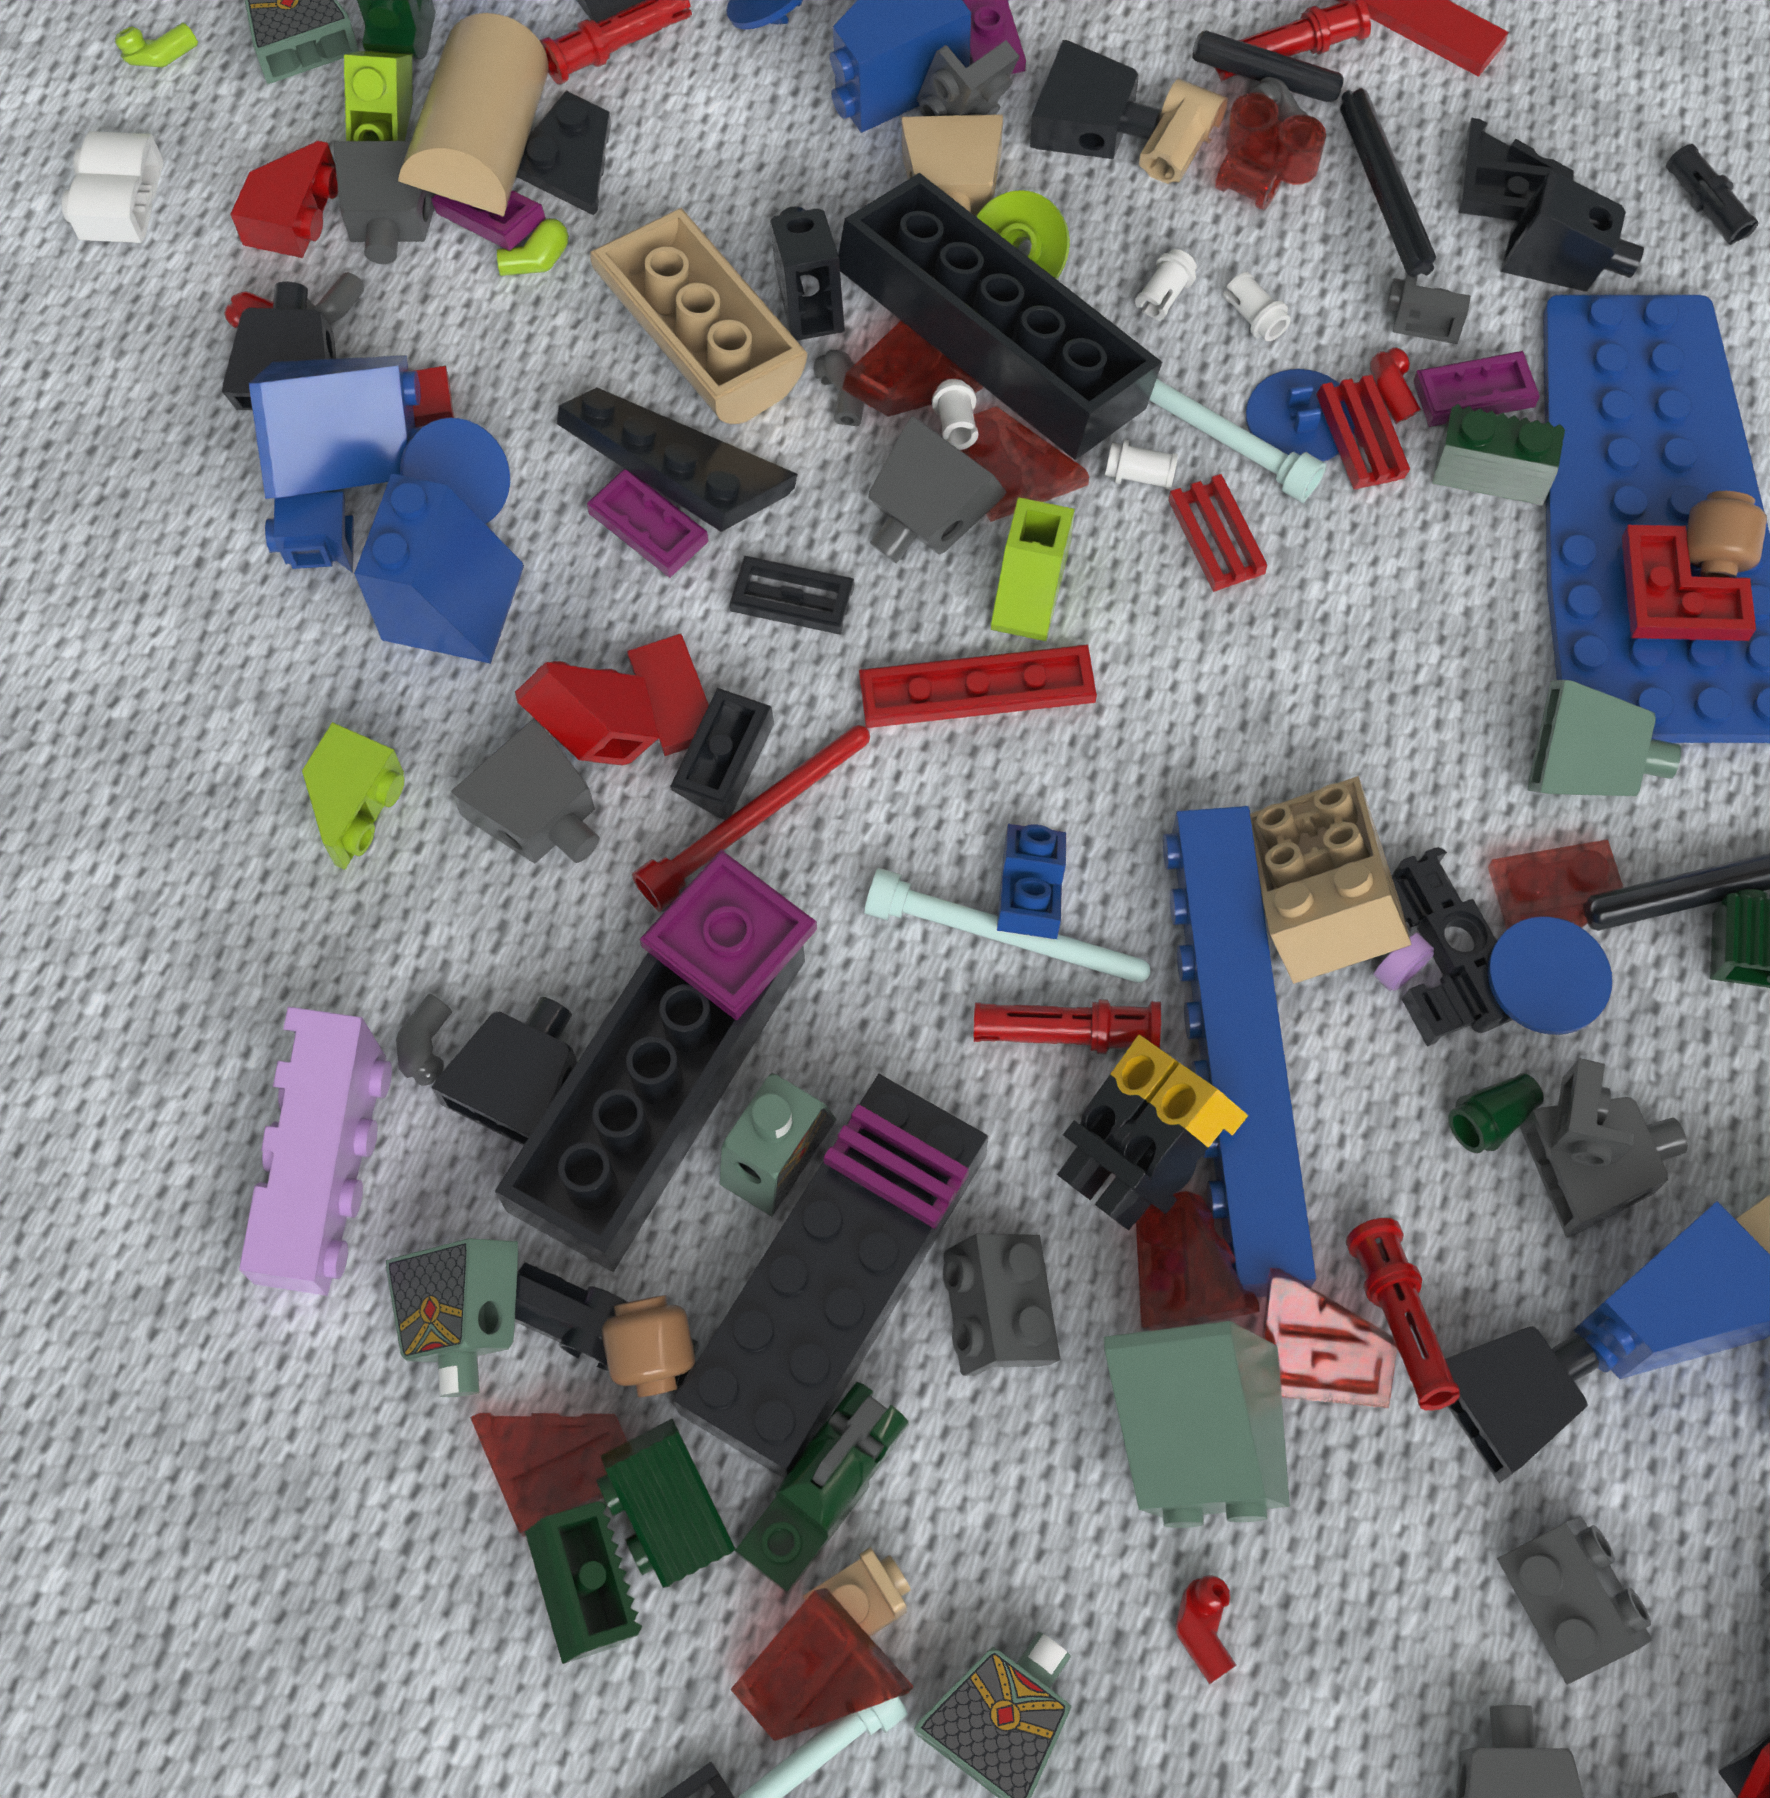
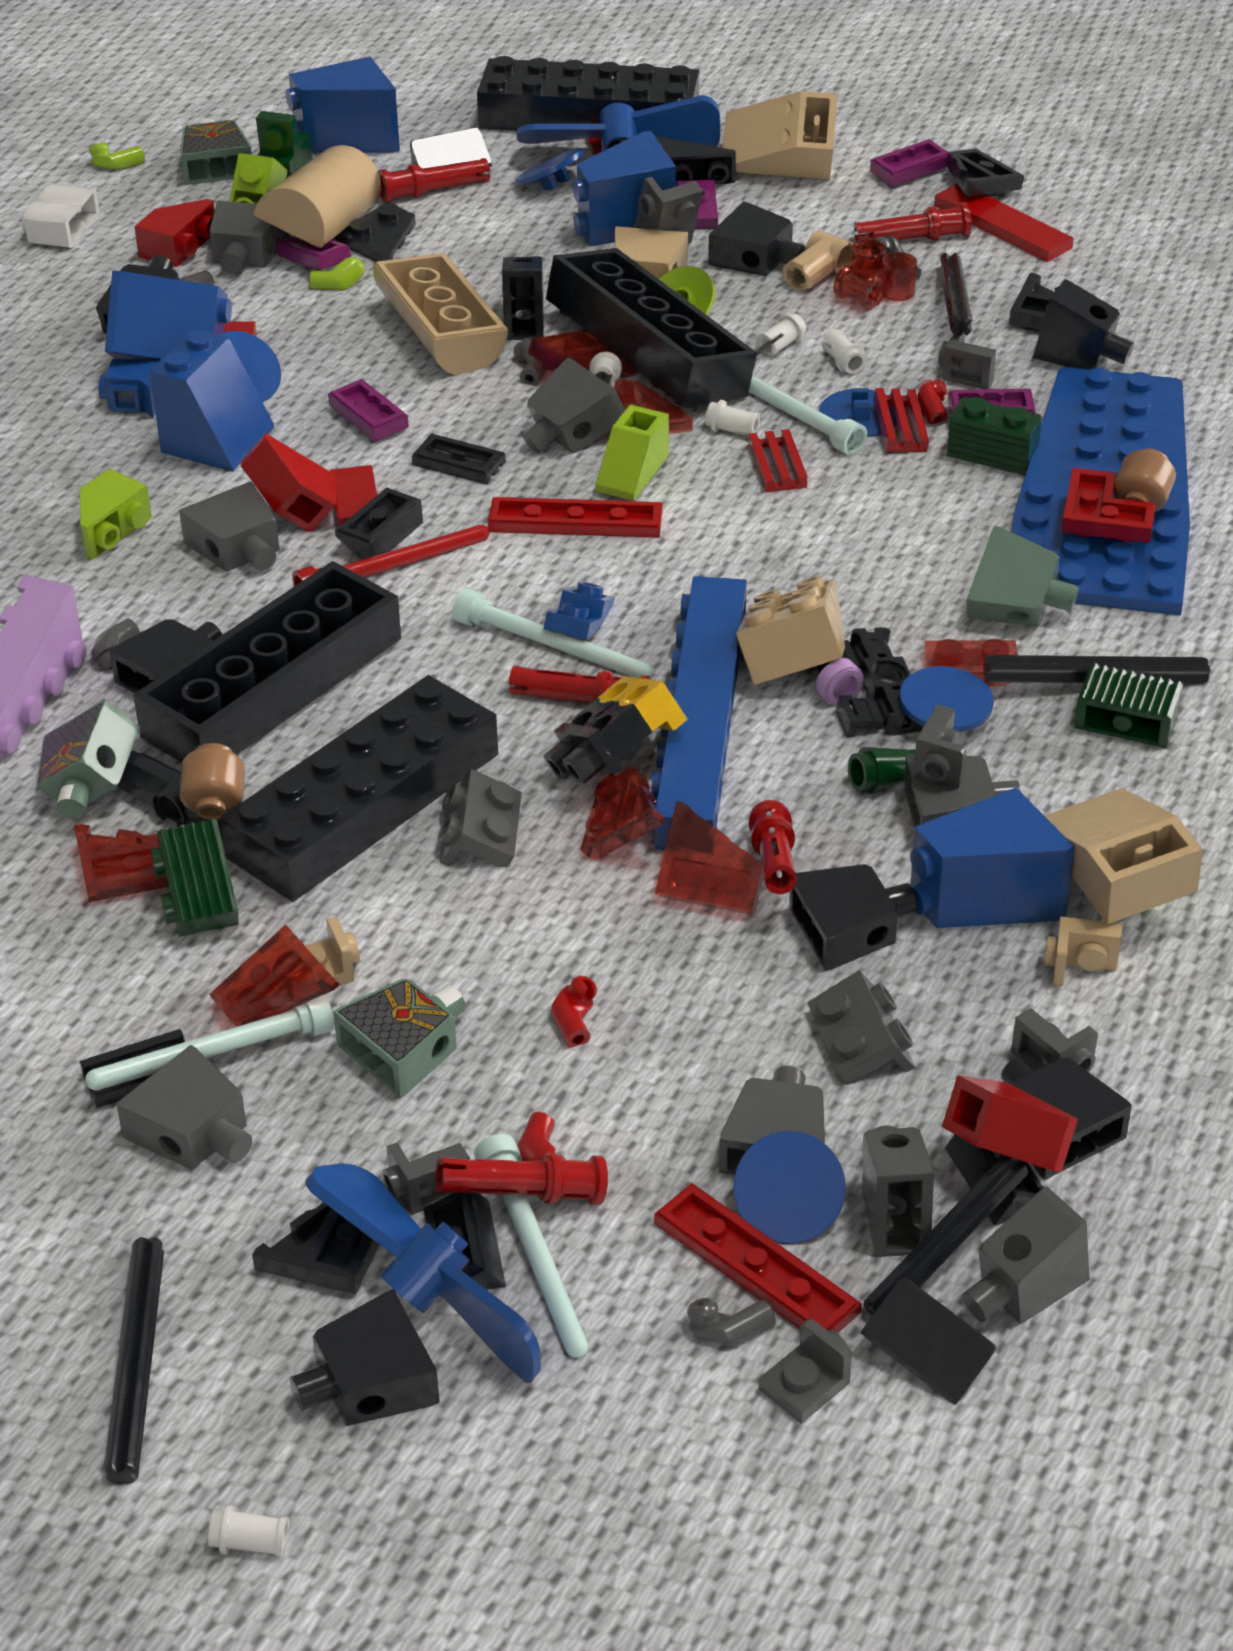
camera: 10 degrees right, 25 degrees down
dark green brick [525,1501,642,1664] -> none
black wing [557,387,798,532] -> none
magenta tile [640,850,817,1021] -> none
sand green torso [719,1073,836,1217] -> none
dark green plate [735,1382,909,1594] -> none
magenta tile [824,1104,969,1229] -> none
sand green slope [1104,1321,1290,1528] -> none
black axle [1192,30,1344,102] -> none
black pin [1666,143,1759,245] -> none

